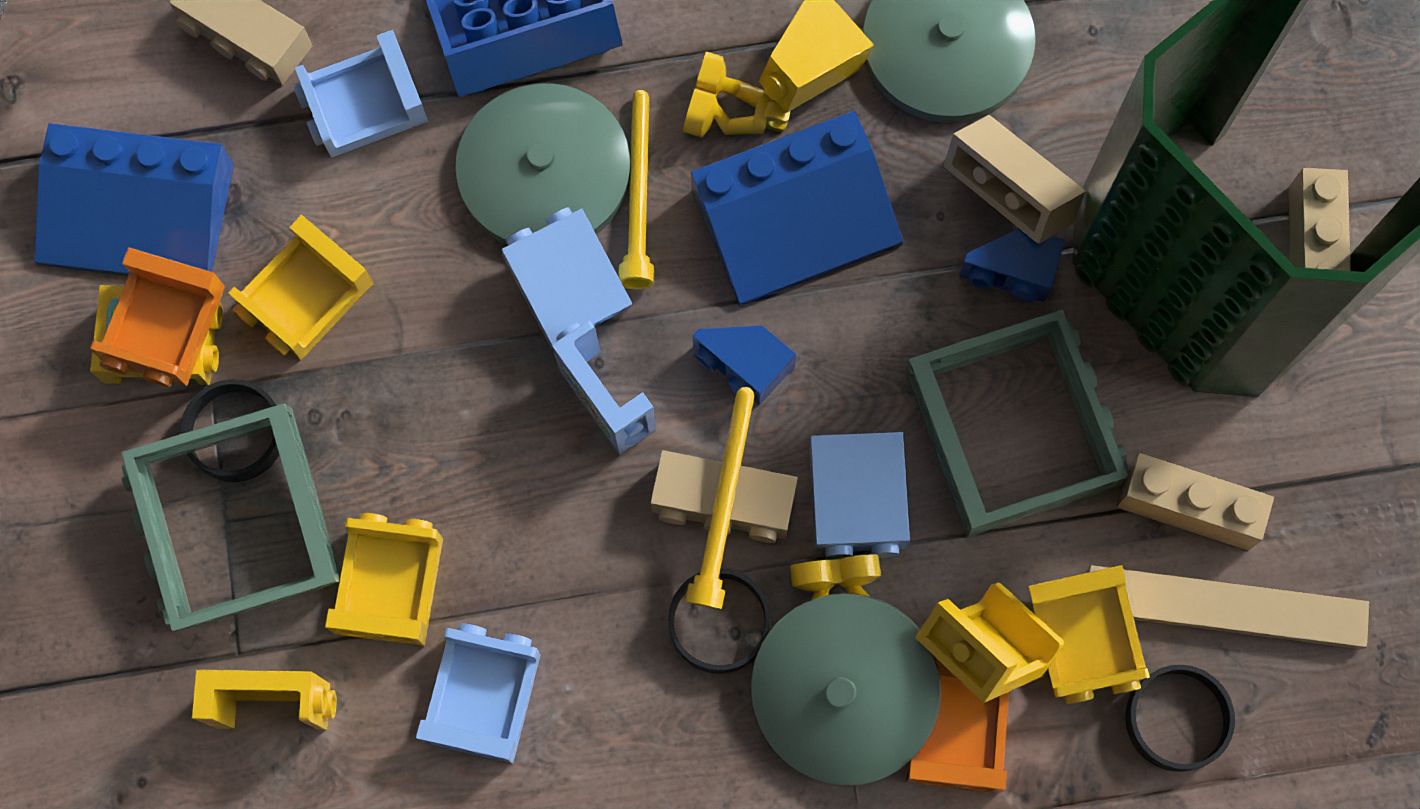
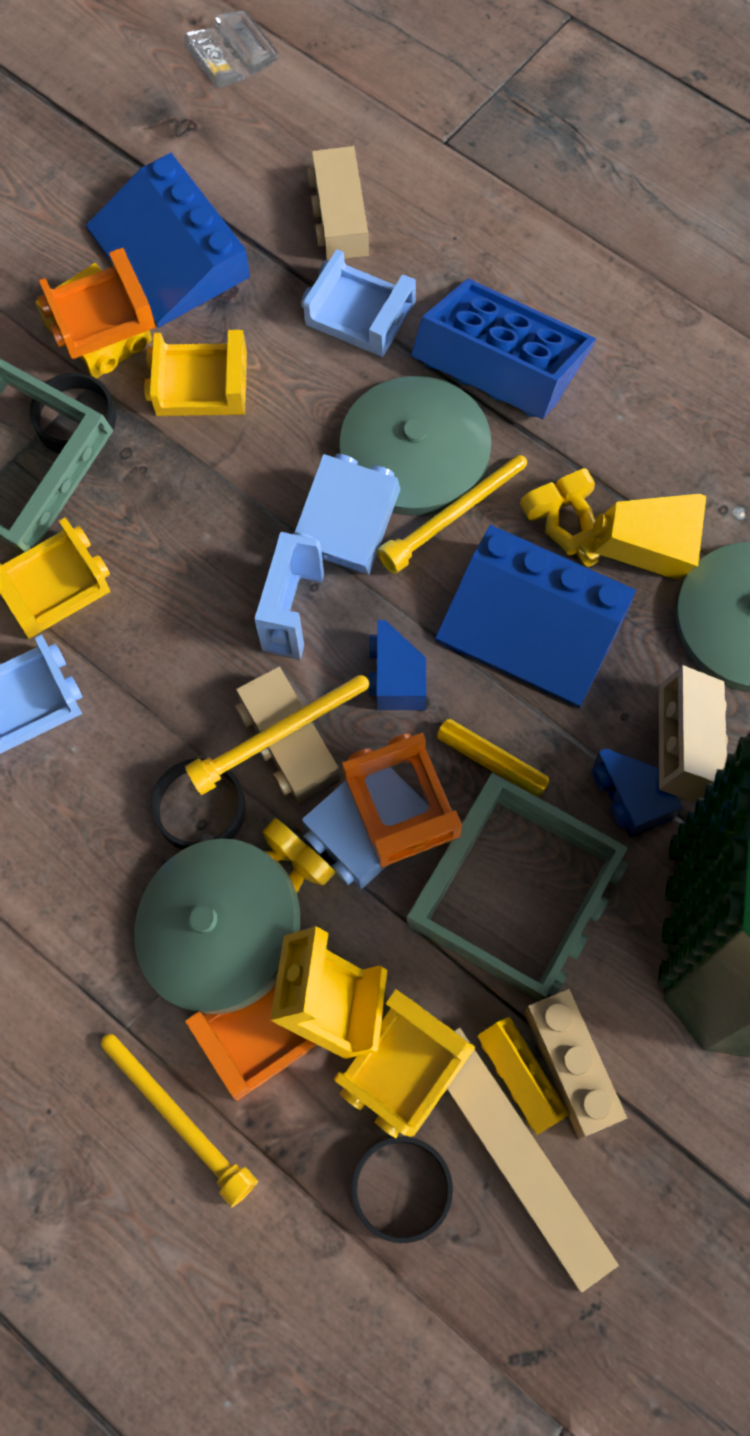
camera: 50 degrees right, 5 degrees down
none -> orange window [342,733,462,868]
none -> yellow axle [437,719,550,797]
none -> yellow piece [477,1016,570,1135]

